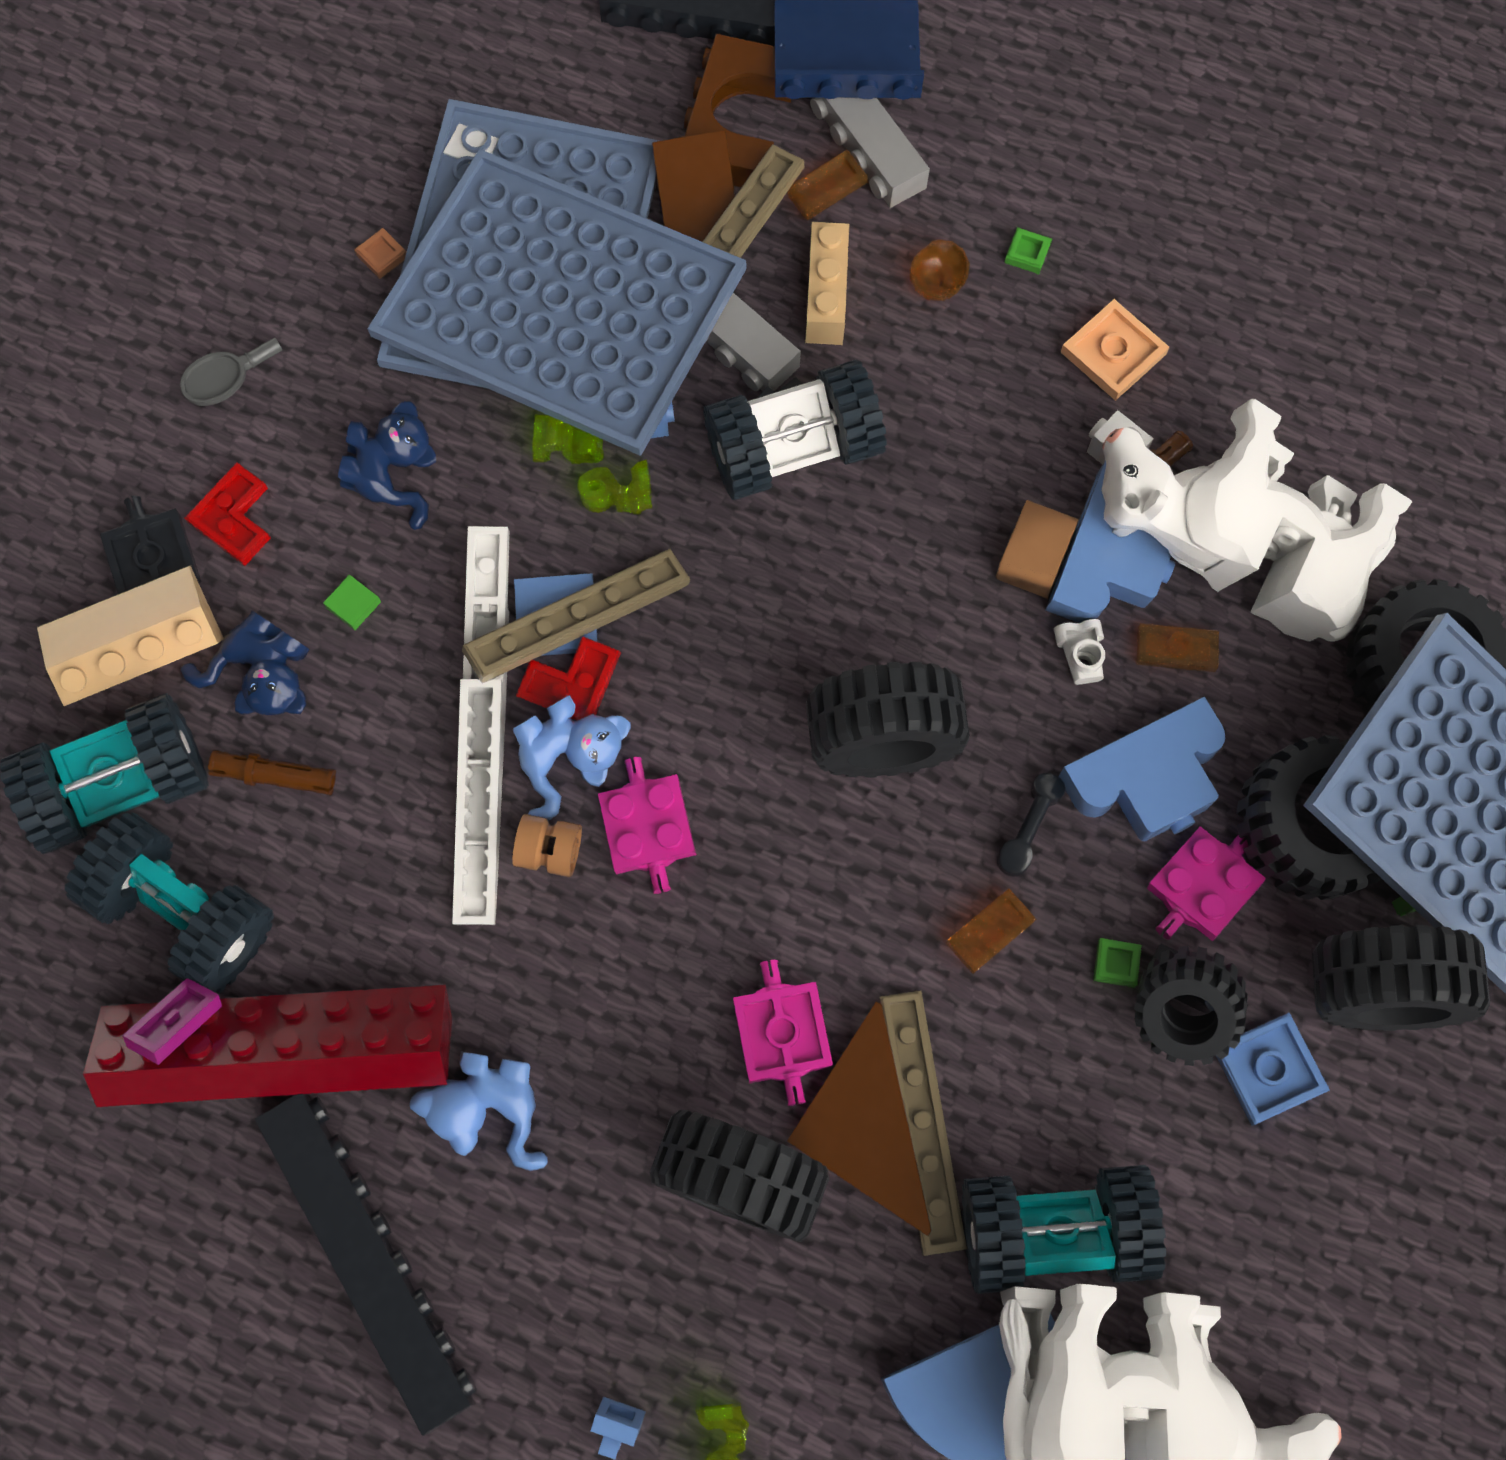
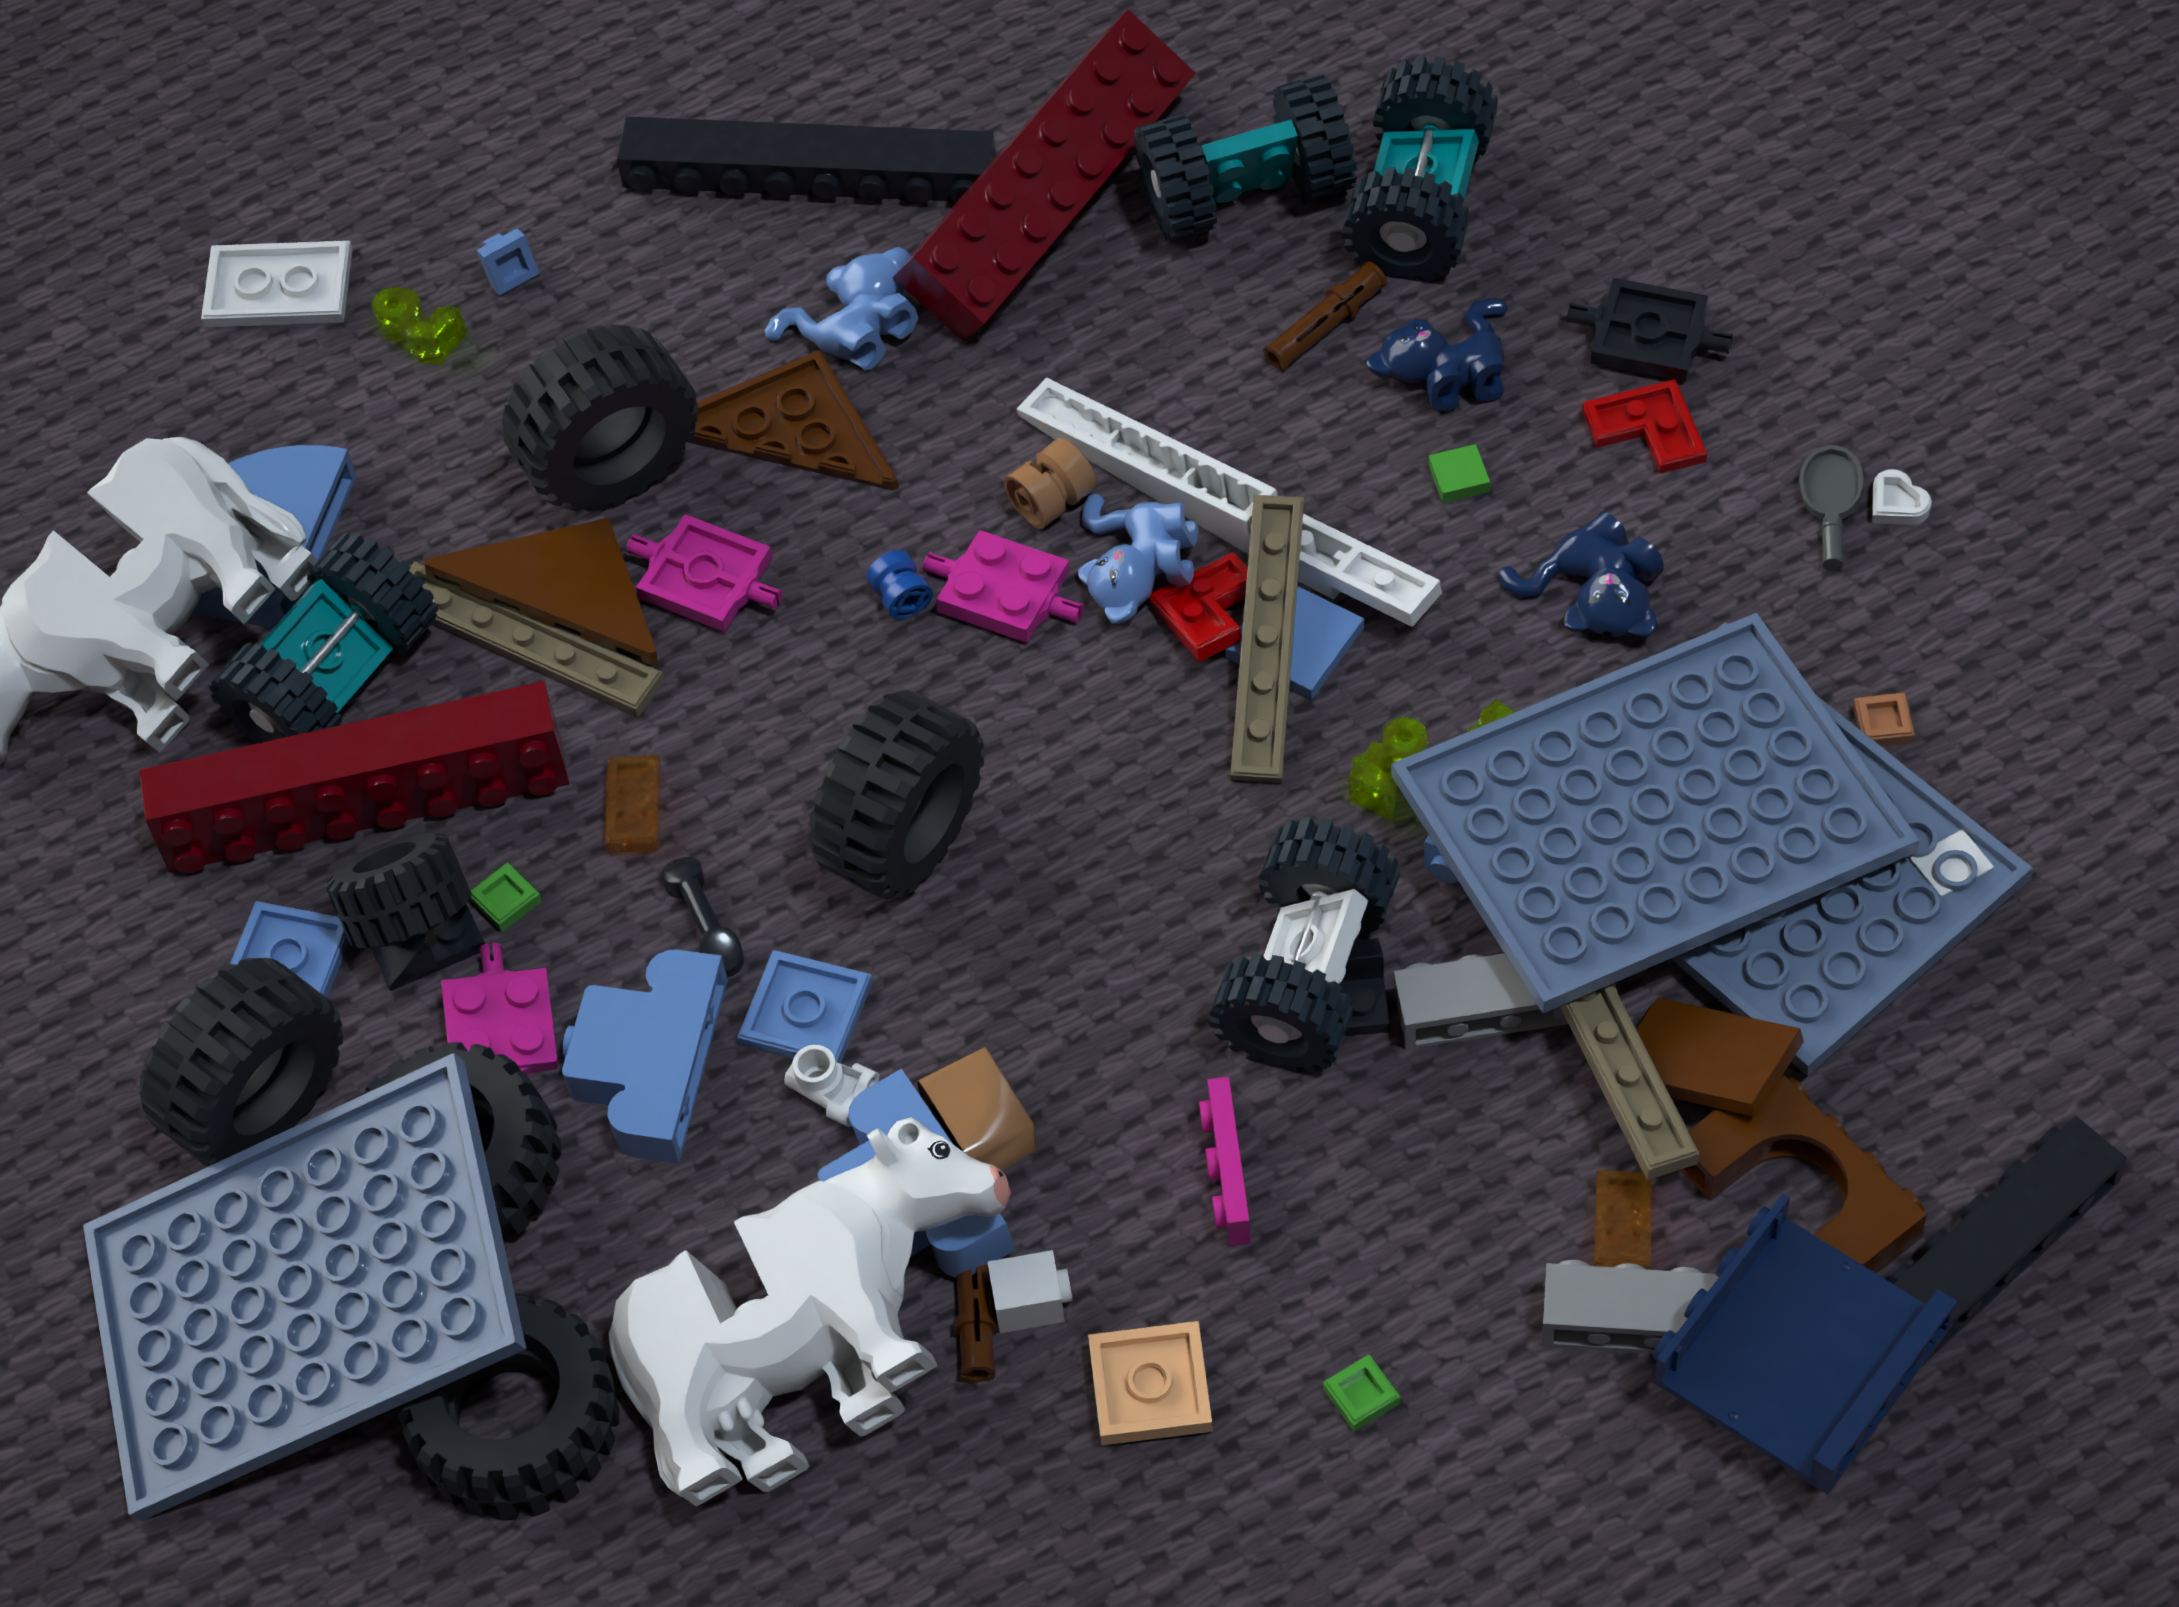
camera: 135 degrees right, 15 degrees down
tan slope [37,566,224,706] -> none
magenta plate [122,978,222,1065] -> none
tan brick [805,222,849,345] -> none
clear orange hair [909,239,970,301] -> none
clear orange plate [1136,623,1219,672] -> none
none -> dark red brick [139,681,570,873]
none -> reddish brown tile [688,350,899,491]
none -> medium blue tile [737,950,873,1064]
none -> blue wheel [866,550,933,620]
none -> dark pink plate [1199,1077,1251,1246]
none -> white tile [1872,469,1932,525]

